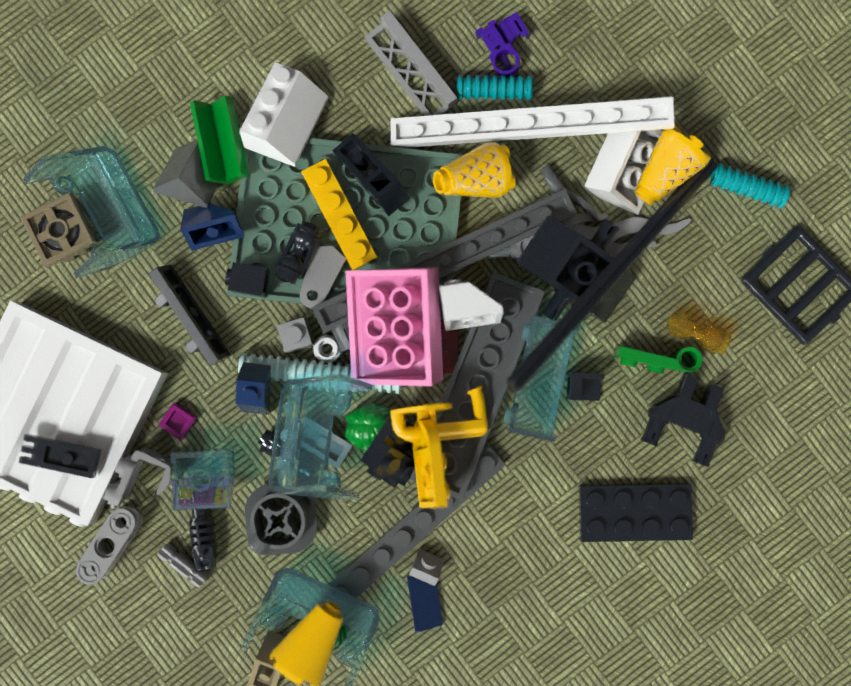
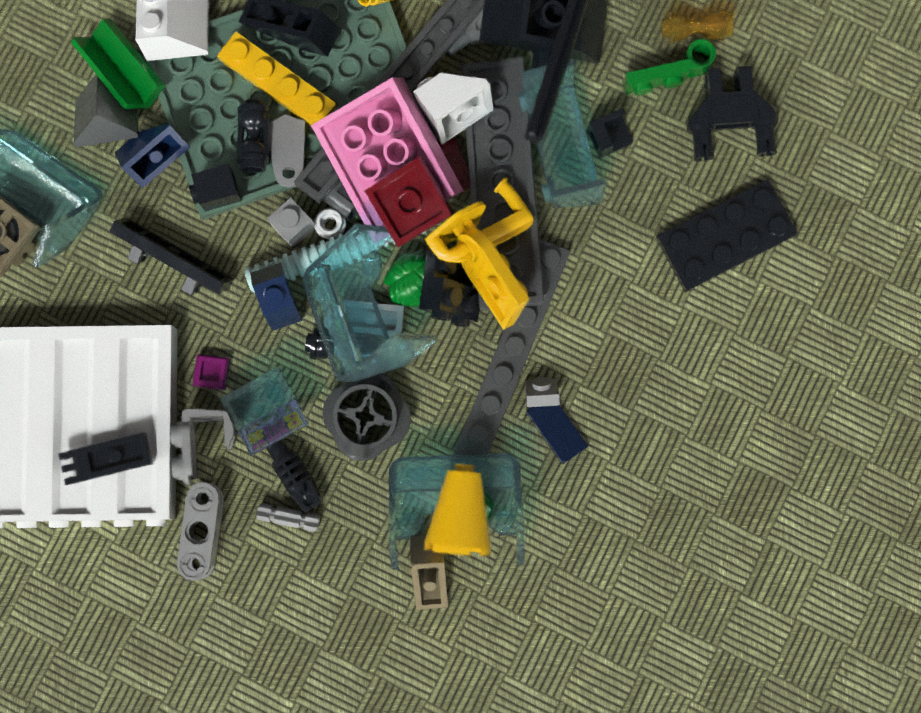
camera: 25 degrees left, 5 degrees down
none -> dark red plate [365,156,455,247]

